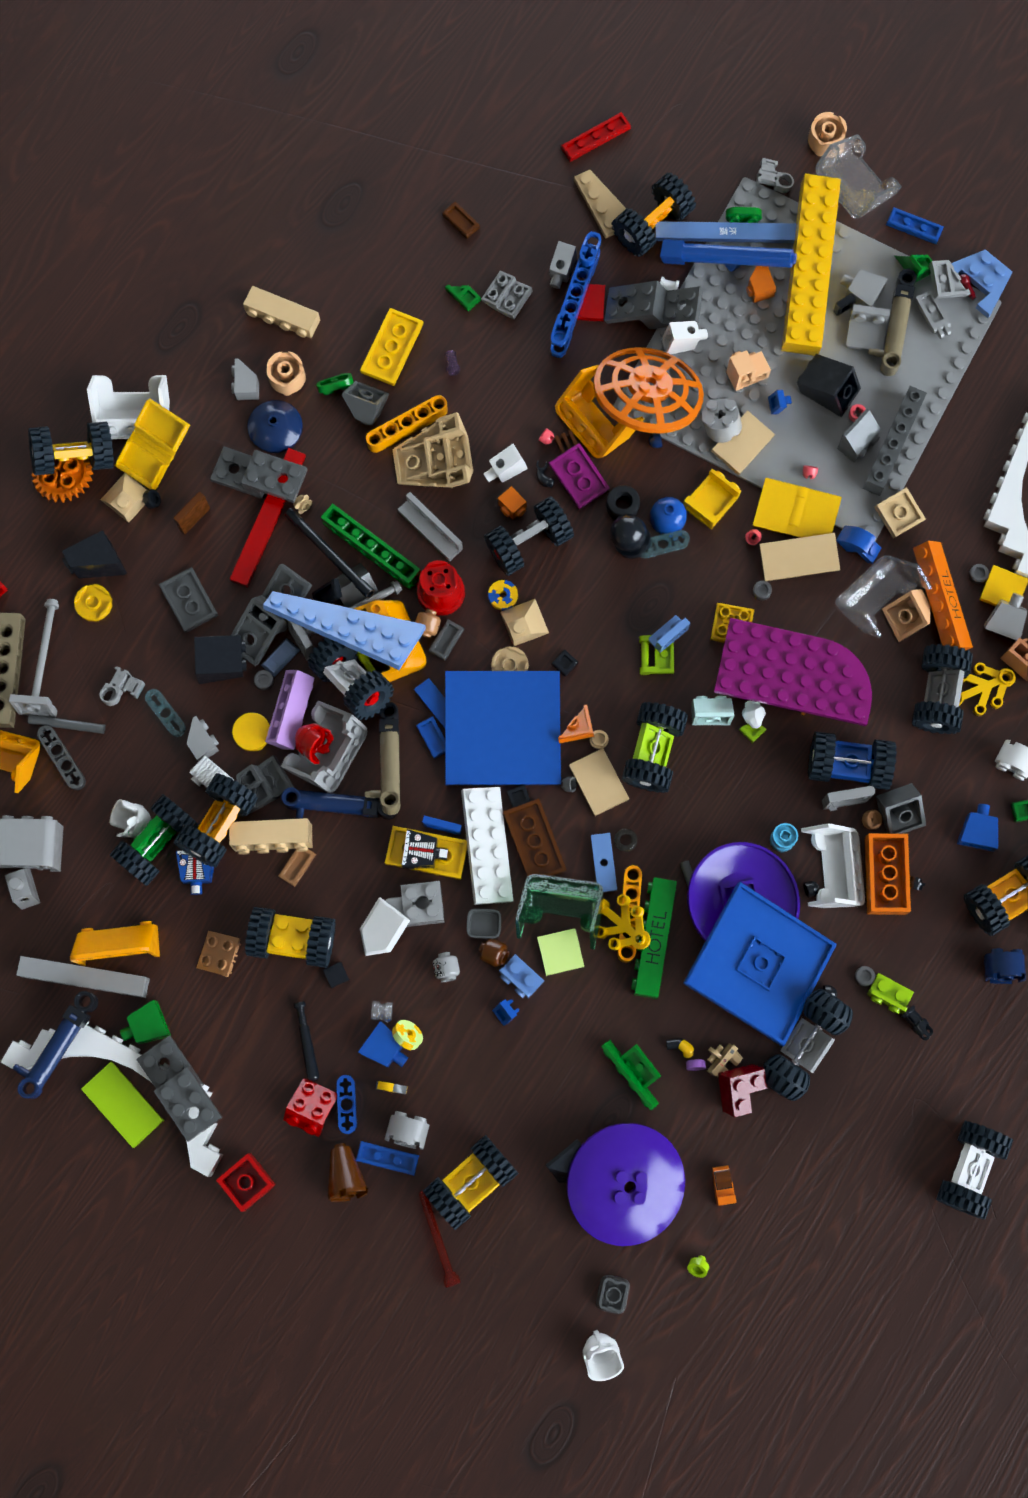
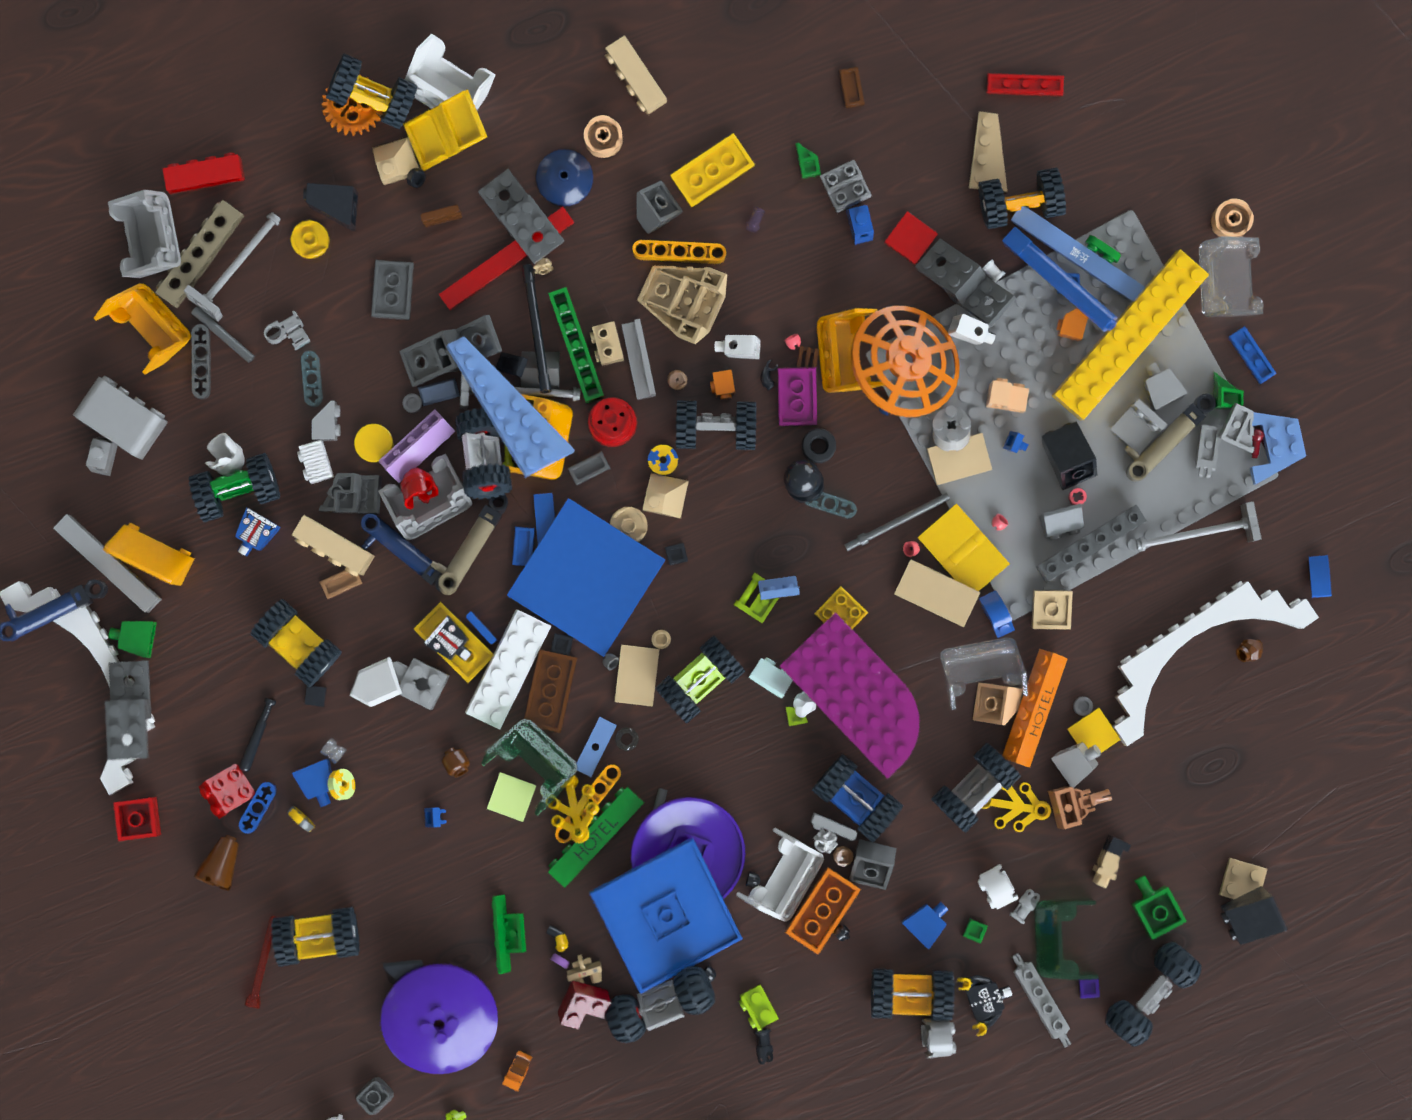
camera: 30 degrees right, 10 degrees up
lime tile [81,1061,164,1148] -> none
black plate [174,773,258,868] -> none
black slope [194,635,247,684] -> none
medium nougat hinge [196,931,241,977] -> none
light grey slope [231,359,259,400] -> none
green plate [316,373,354,395] -> none
blue tile [356,1141,419,1176] -> none
light grey brick [385,1111,430,1150] -> none
medium nougat head [415,609,441,638] -> none
light grey head [433,952,460,982] -> none
dark grey piece [467,909,501,939] -> none
medium blue bracket [499,954,544,999] -> none
light grey torso [549,241,577,289] -> none
blue piece [551,231,601,358] -> none
orange tile [558,705,594,743] -> none
blue cylinder [650,497,687,535] -> none
yellow panel [683,469,741,530] -> none
flat silver tile [753,581,772,601] -> none
light grey piece [756,158,794,193] -> none
medium azure wheel [770,823,798,852] -> none
black tile [833,294,855,316] -> none
flat silver tile [854,966,875,986] -> none
dark blue brick [984,948,1026,984] -> none
none -> tan brick [590,321,624,366]
none -> medium nougat tile [667,370,687,390]
none -> white gear [813,829,838,854]
none -> dark grey bar [844,493,950,551]
none -> blue torso [846,205,874,245]
none -> light grey tile [1136,501,1261,551]

